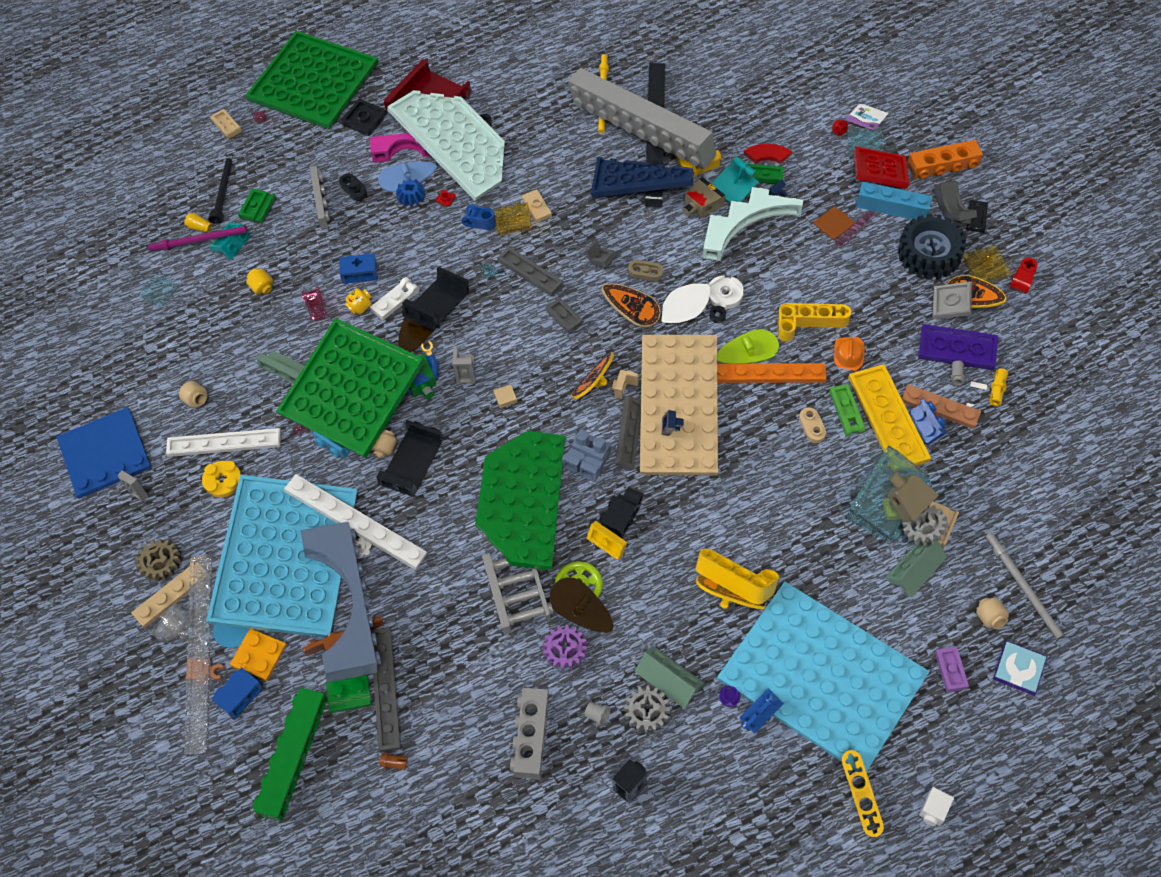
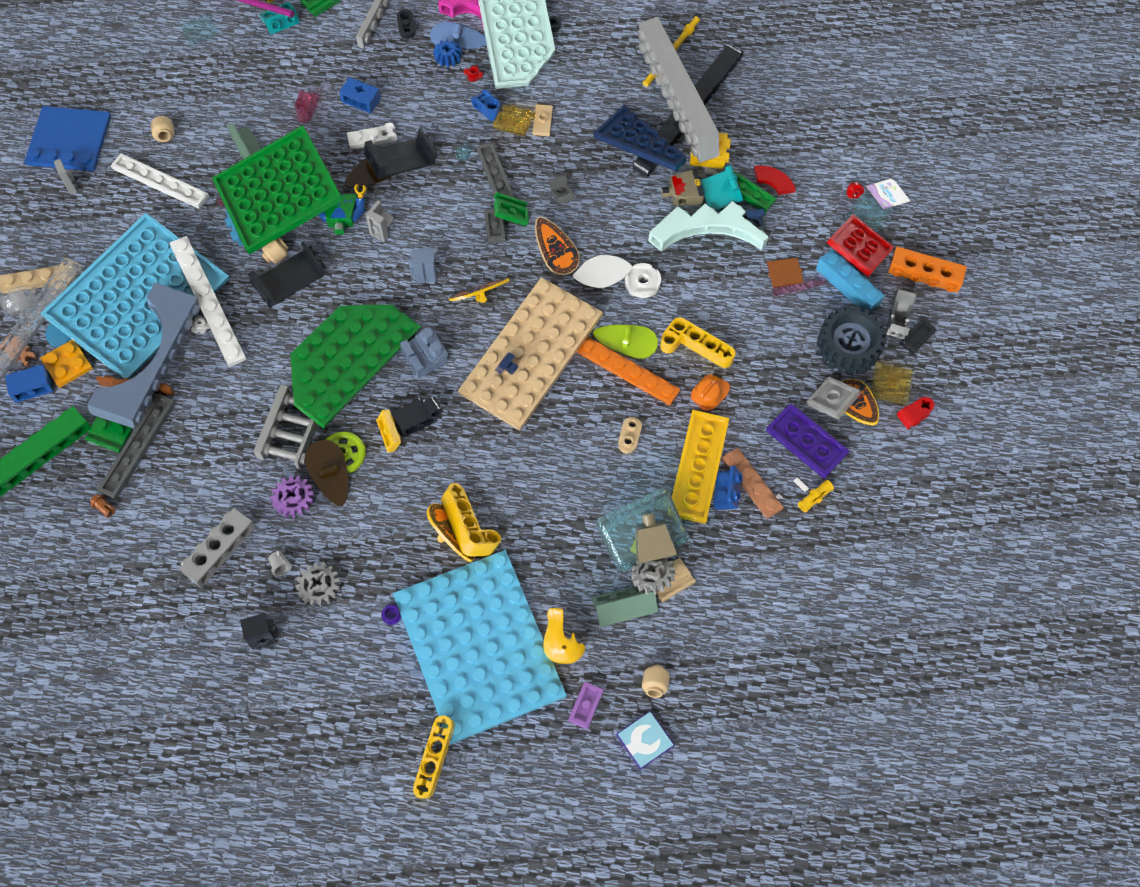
camera: 25 degrees right, 5 degrees up
dark tan gear [135,538,181,582] -> none
yellow plate [202,461,242,498] -> none
yellow head [246,268,273,295] -> none
yellow head [345,288,372,315] -> none
tan tile [493,384,517,408] -> none
tan bracket [612,370,639,399] -> none
dark grey plate [615,395,641,471] -> none
dark tan plate [628,260,663,282] -> none
sand green panel [635,646,704,708] -> none
black bush [710,305,726,323] -> none
blue hinge [740,688,784,734] -> none
bright green plate [829,384,865,436] -> none
white brick [919,787,954,826] -> none
light grey pin [950,361,966,386] -> none
light grey bar [985,532,1064,639] -> none
none -> sand blue brick [408,247,437,284]
none -> green plate [493,192,529,226]
none -> yellow piece [543,608,585,664]

